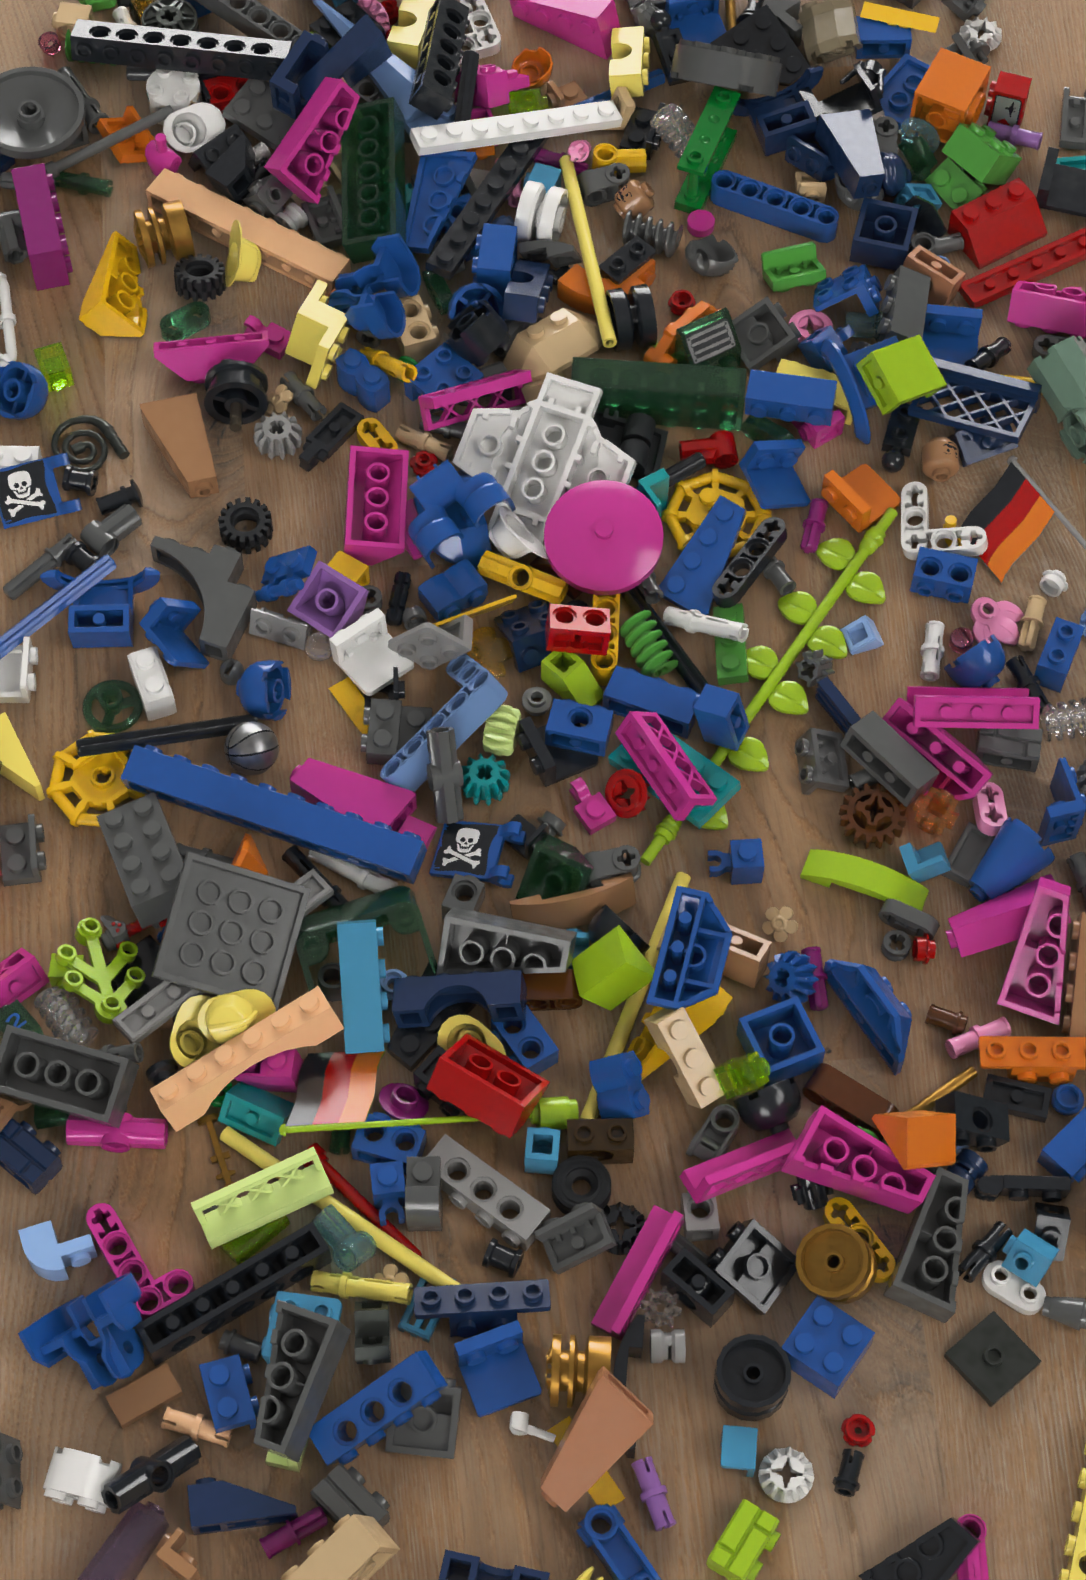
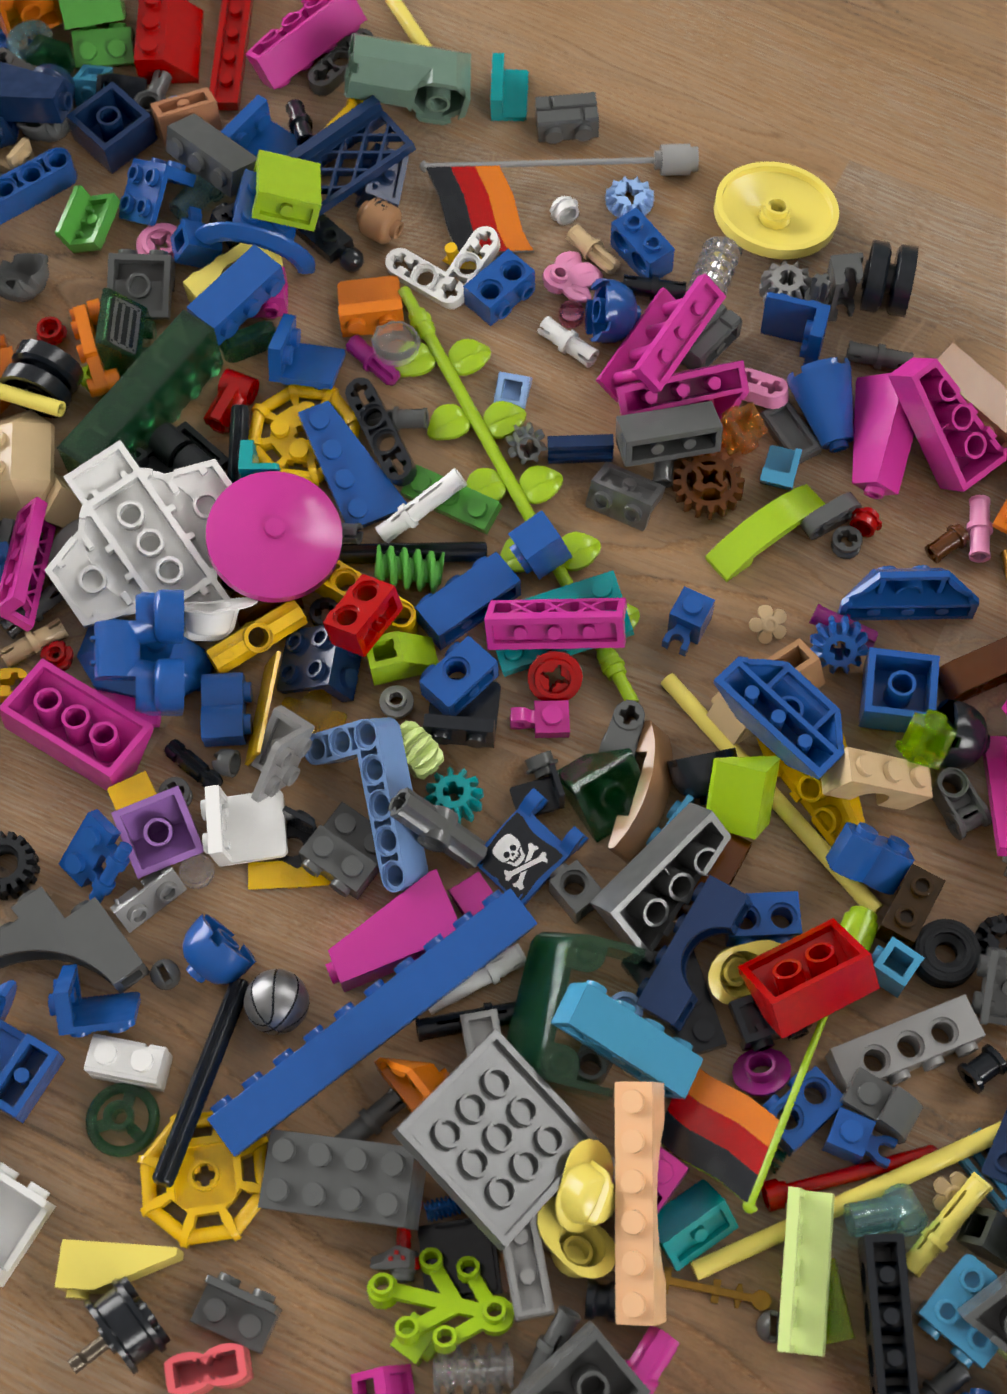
camera: 55 degrees left, 5 degrees up
none -> clear hair [371,321,421,367]

